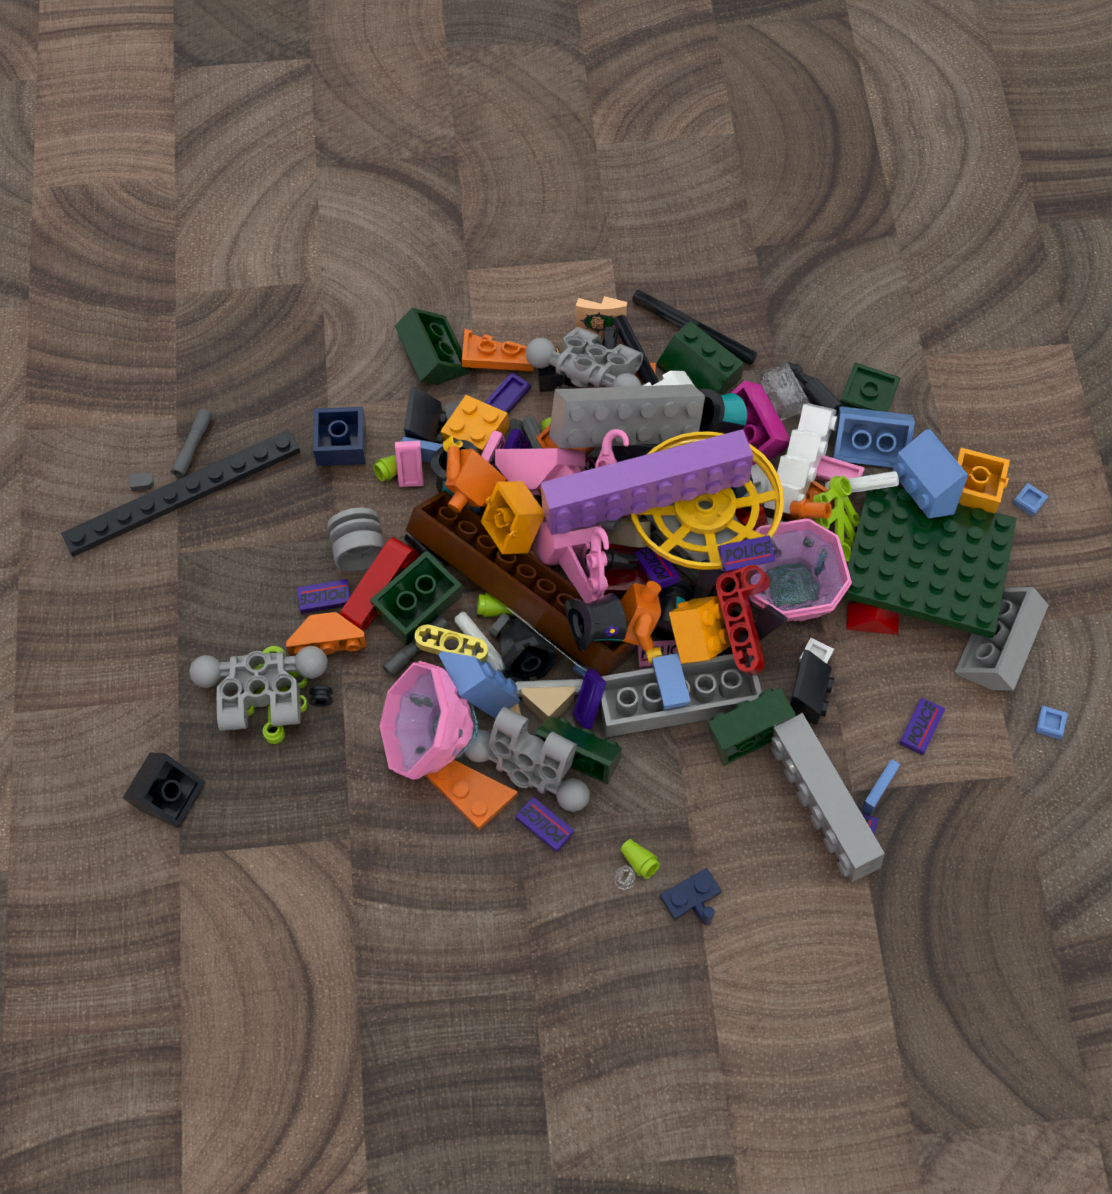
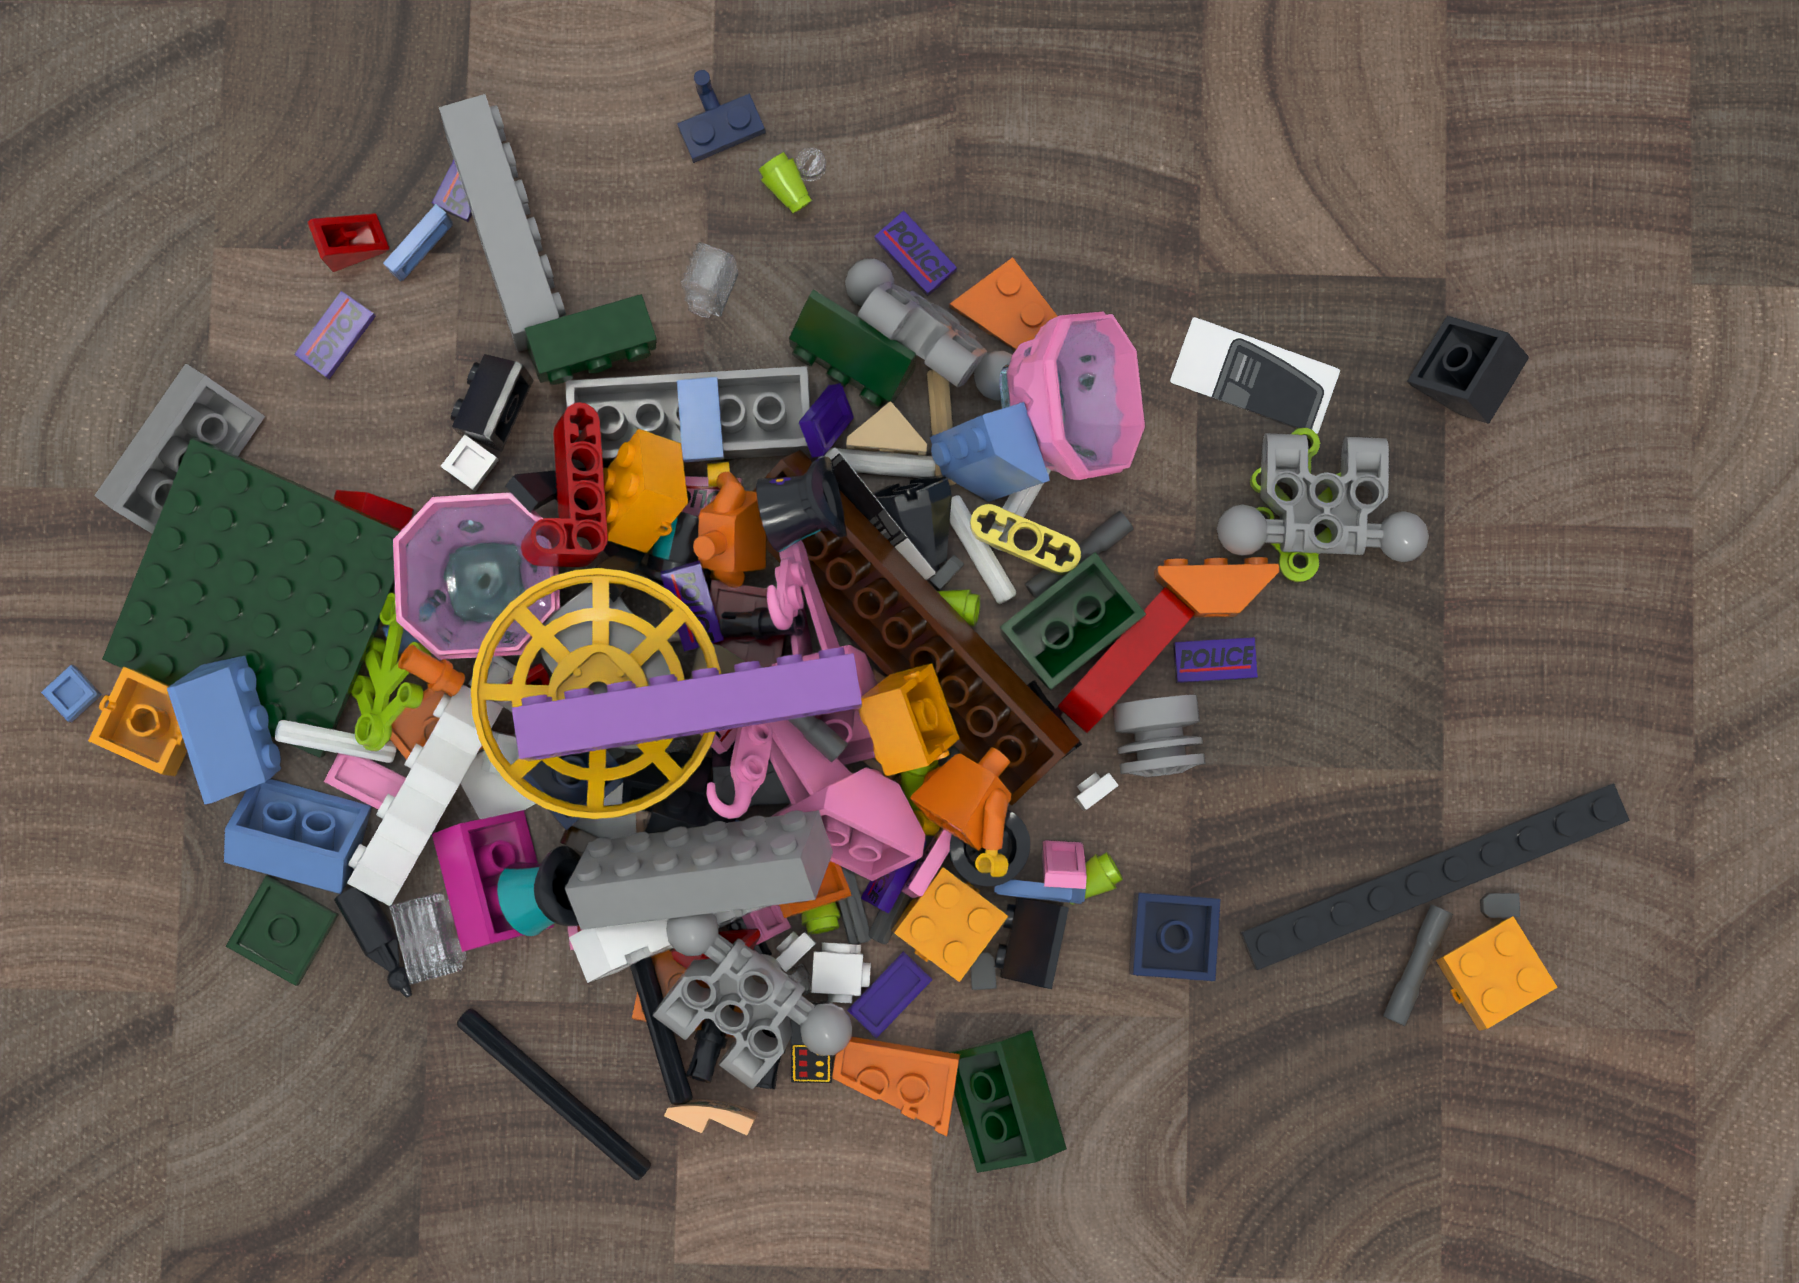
camera: 175 degrees left, 20 degrees up
black bush [309,686,333,707] -> none
dark green slope [656,321,744,395] -> none
dark purple tile [718,535,776,572] -> none
medium blue tile [1035,706,1068,740] -> none
none -> red slope [307,213,389,272]
none -> clear brick [680,242,739,318]
none -> white brick [811,942,871,1003]
none -> white plate [1074,772,1119,811]
none -> sticker [1170,317,1340,434]
none -> light orange brick [1436,916,1558,1031]

